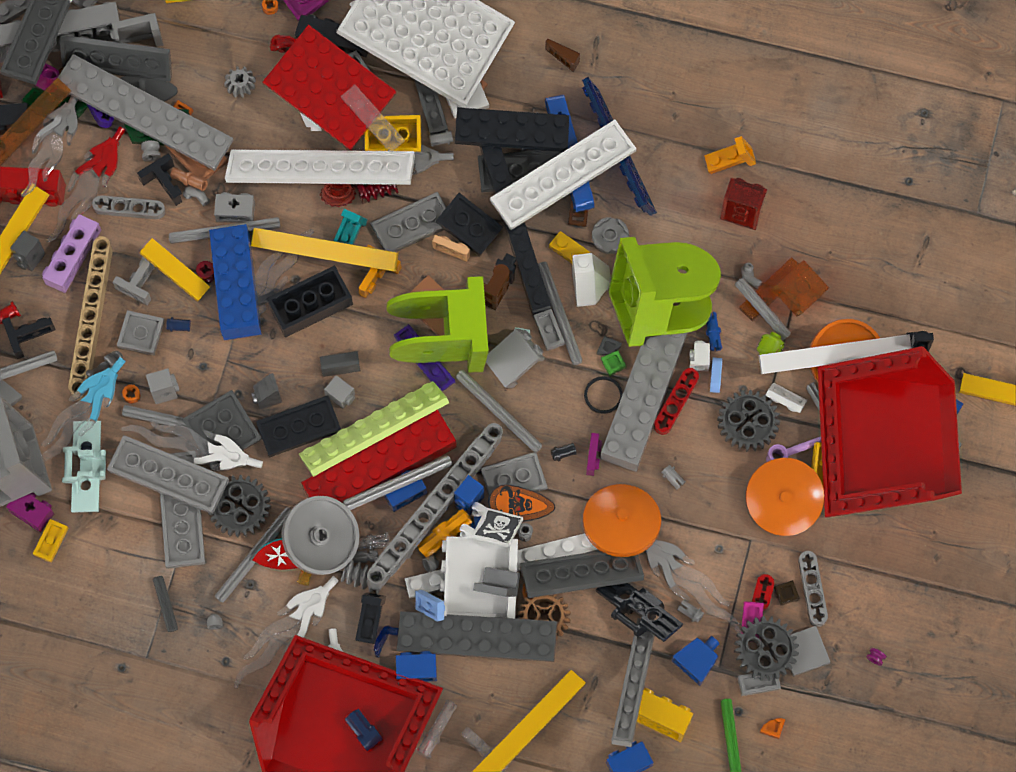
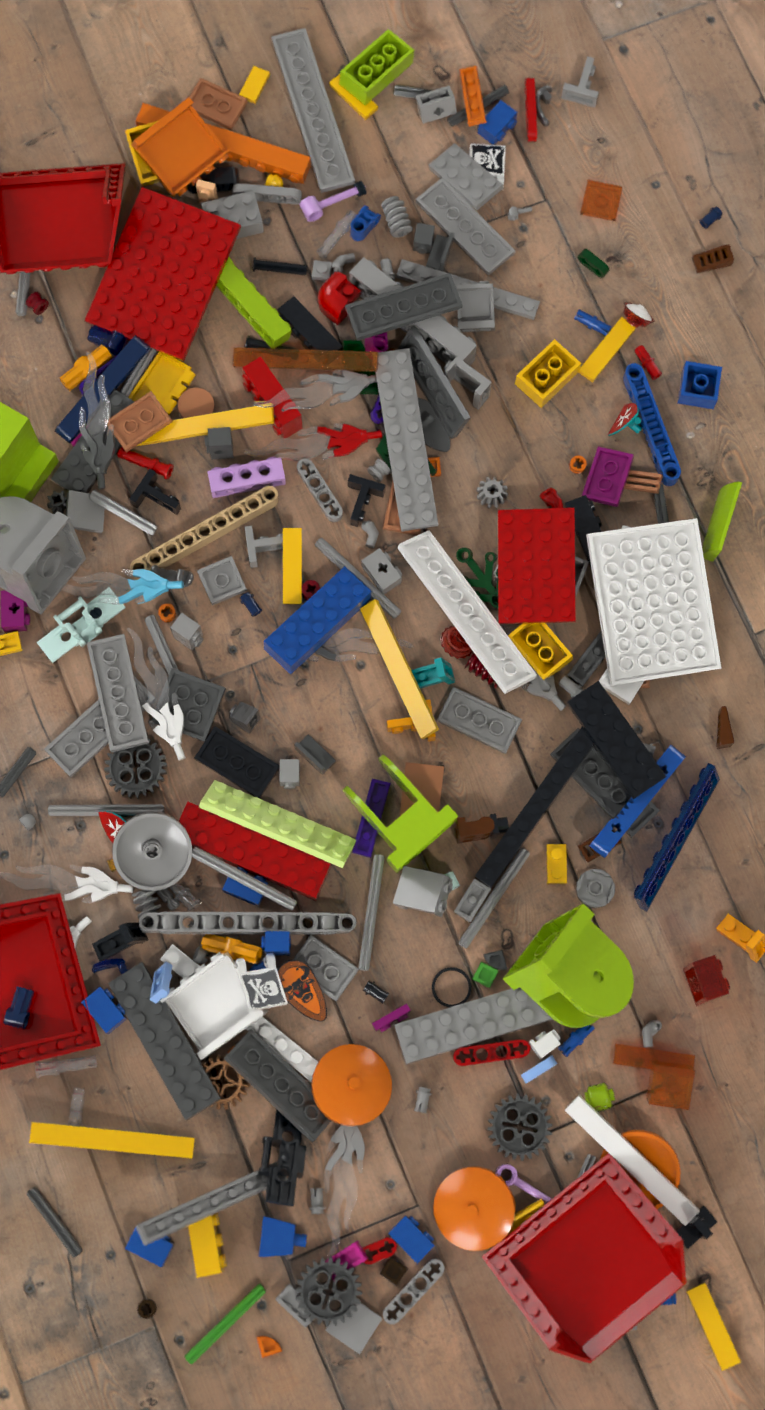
camera: 50 degrees right, 5 degrees up
nougat pin [170,167,208,191] -> none
black brick [267,265,353,338] -> none
clear tile [341,85,405,153] -> none
light nougat plate [432,235,470,262] -> none
black plate [436,193,503,257] -> none
dark grey panel [473,567,520,597] -> none
white plate [490,120,636,230] -> none
light grey pin [518,523,533,542] -> none
white slope [572,253,611,307] -> none
light grey axle [735,278,791,340] -> none
white plate [766,383,807,413] -> none
magenta bush [866,648,887,666] -> none
none -> blue brick [388,1216,434,1264]
none -> dark green plant [456,548,498,609]

